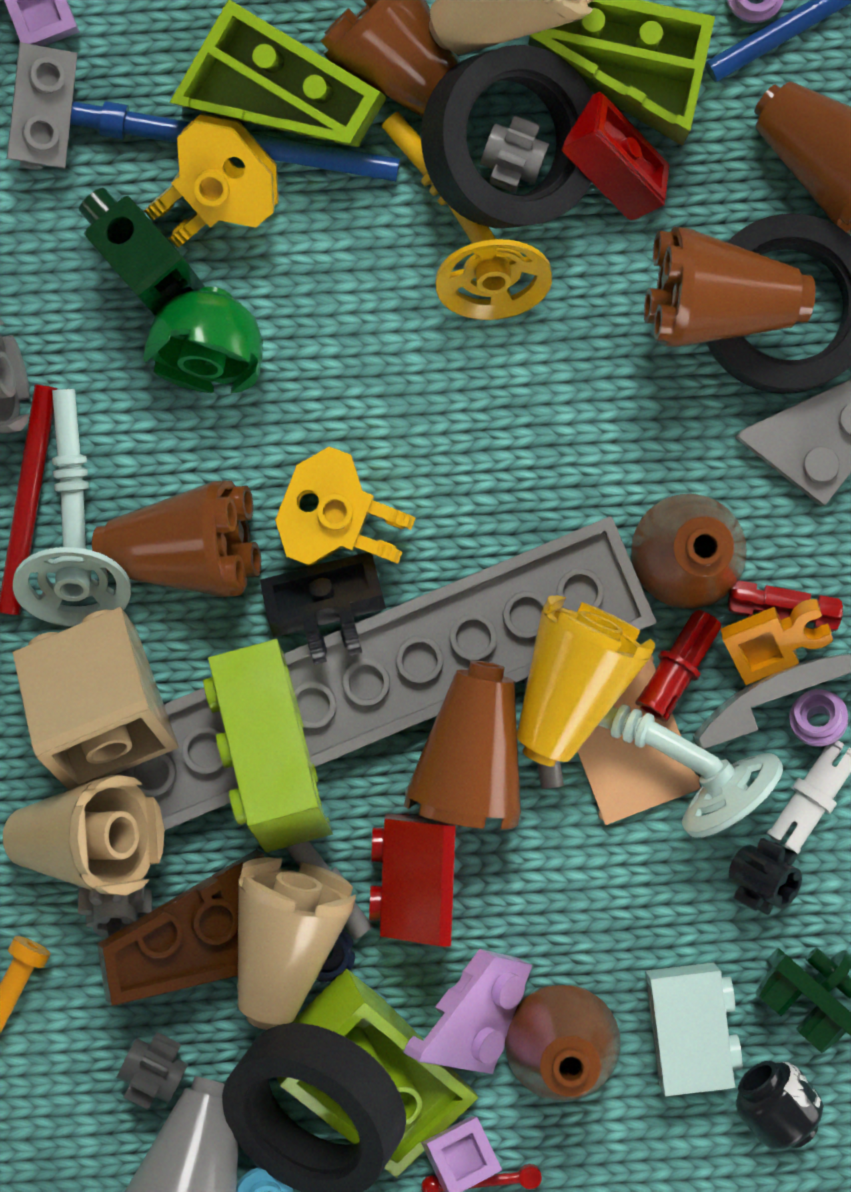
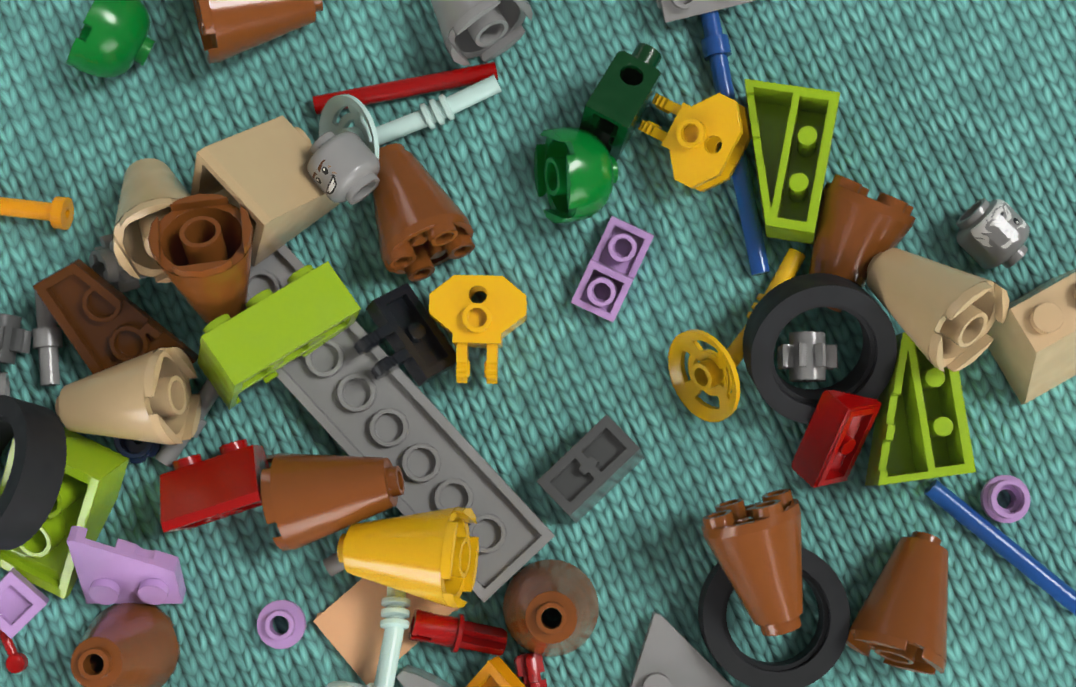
camera: 70 degrees right, 5 degrees down
none -> light grey bar [32,292,63,386]
none -> dark orange cone [148,194,254,323]
none -> lavender plate [257,600,306,649]
none -> light grey head [307,131,380,205]
none -> dark grey hinge [536,414,644,523]
none -> lavender slope [571,216,654,322]

